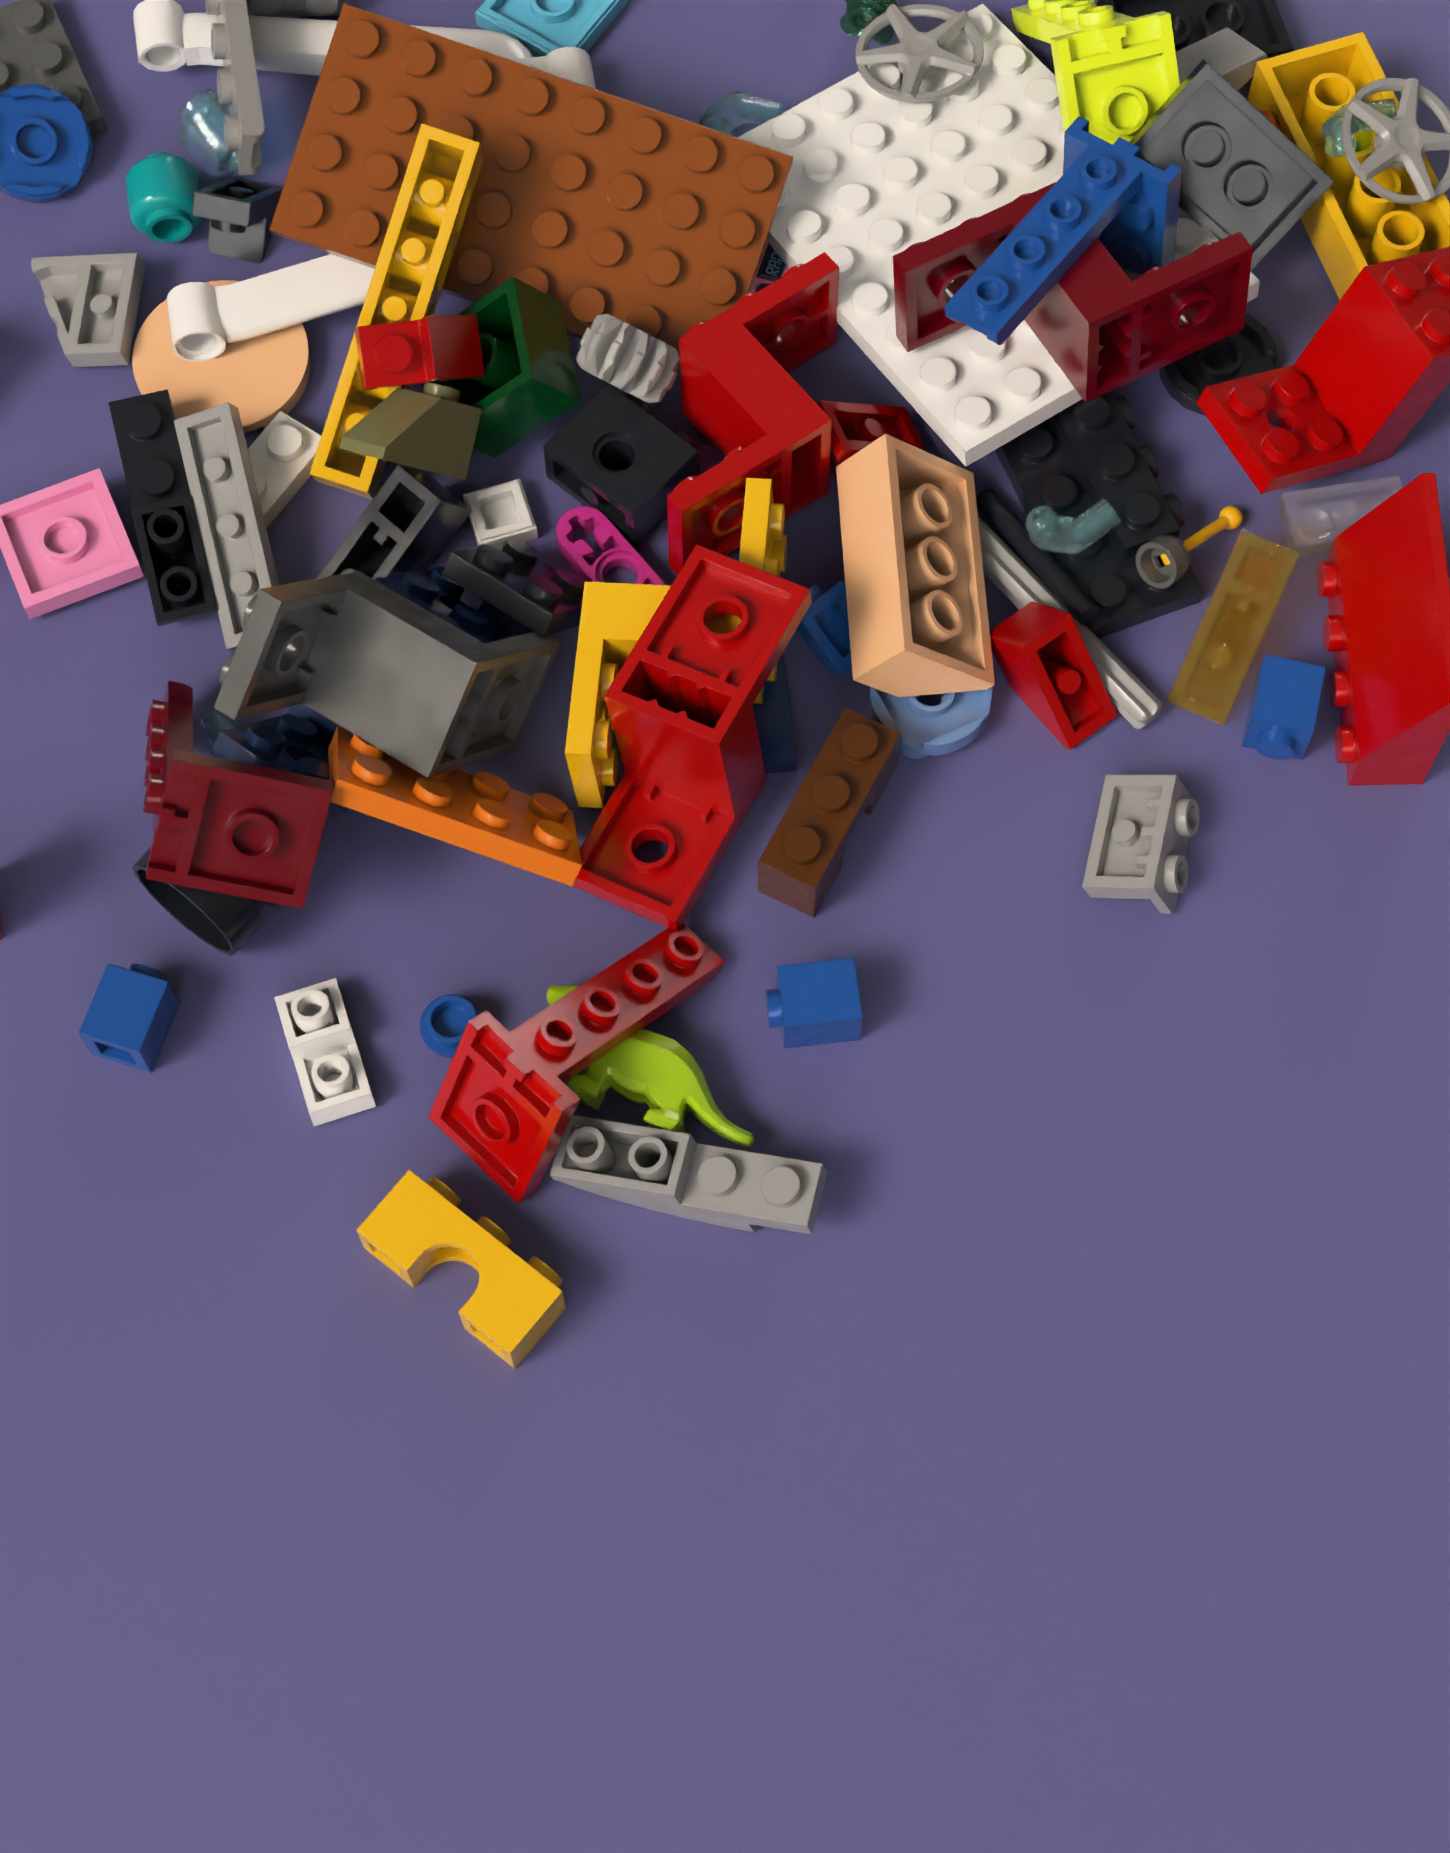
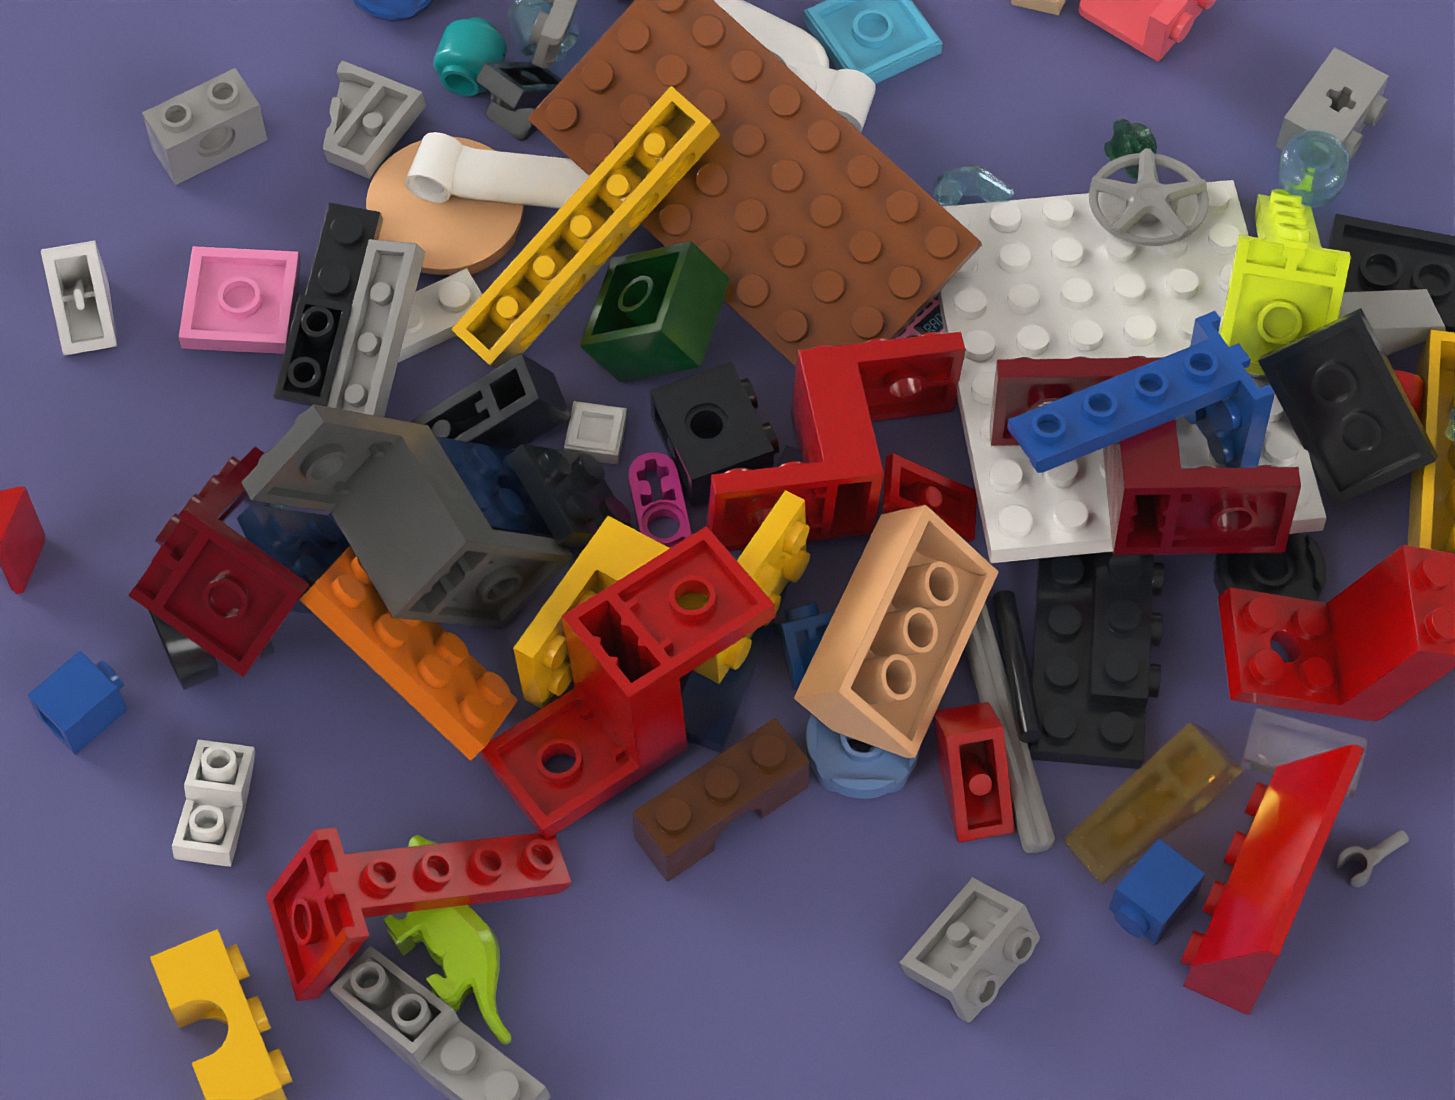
camera: 25 degrees right, 5 degrees down
olive slope [339,382,482,481] -> none
red slope [355,315,485,390] -> none
blue plate [420,994,482,1058] -> none
light grey gear [576,314,680,403] -> none
blue brick [765,958,863,1049] -> none
clear light blue arm [1025,498,1121,554] -> none
dark grey hinge [1136,506,1243,589] -> none

